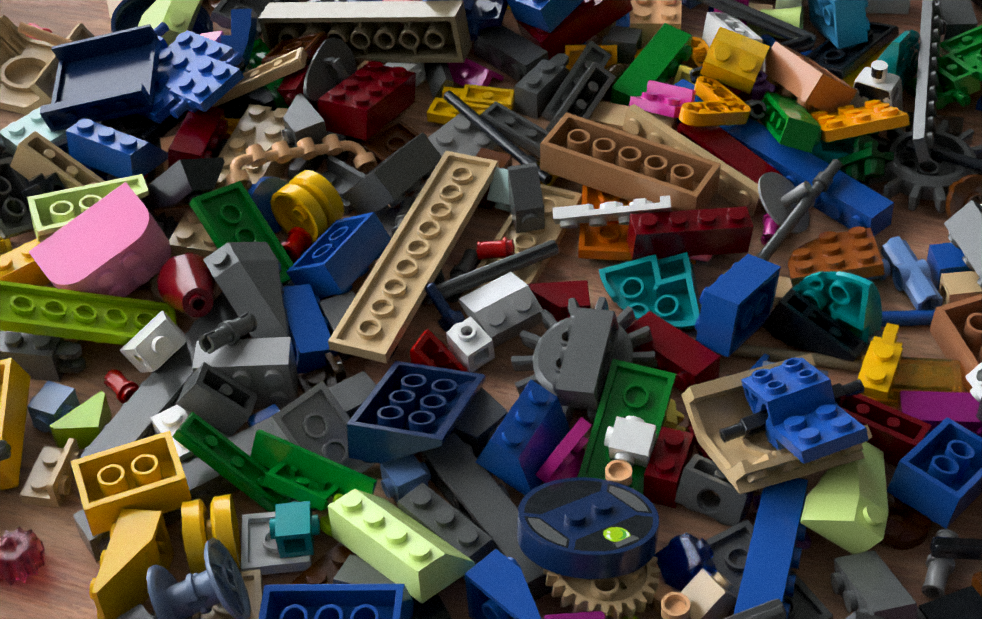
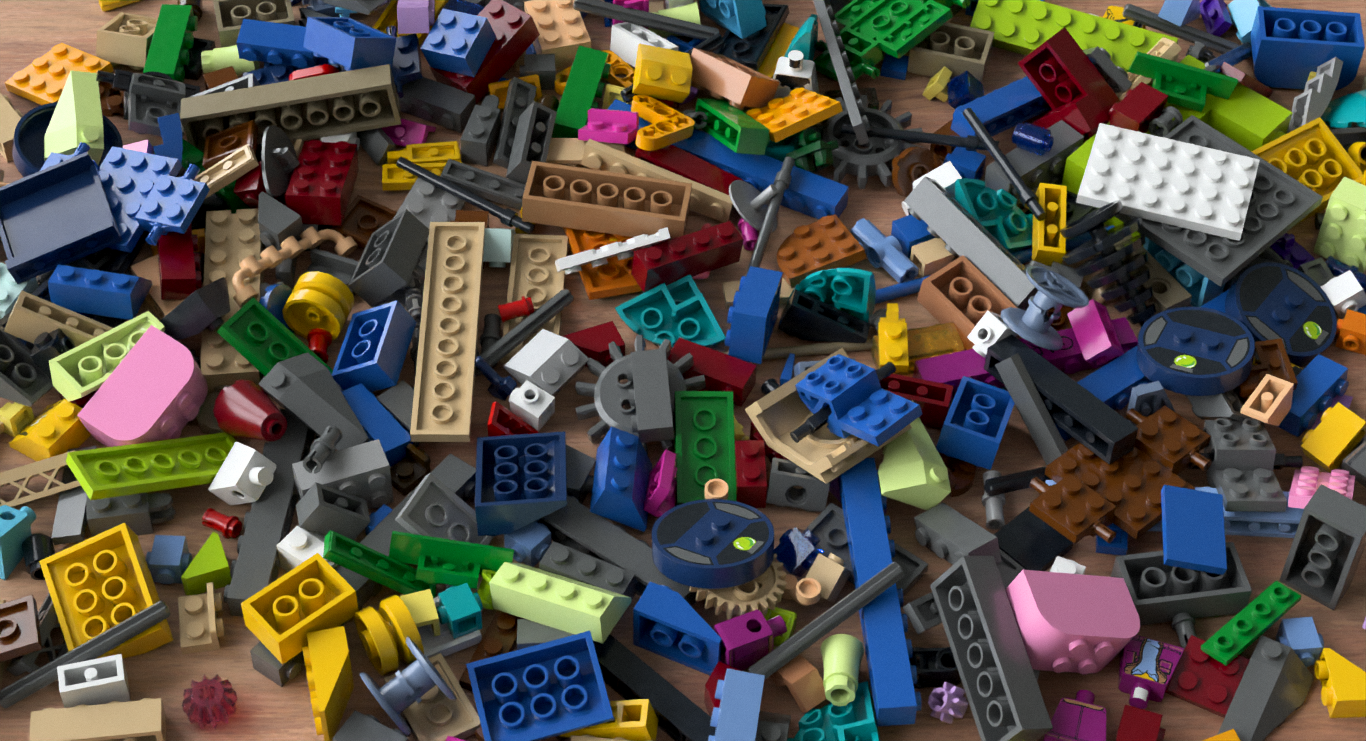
camera: 25 degrees left, 5 degrees up
dark grey slope [508,162,545,233] -> none
white brick [604,416,657,467] -> none
none -> light yellow panel [400,589,441,637]

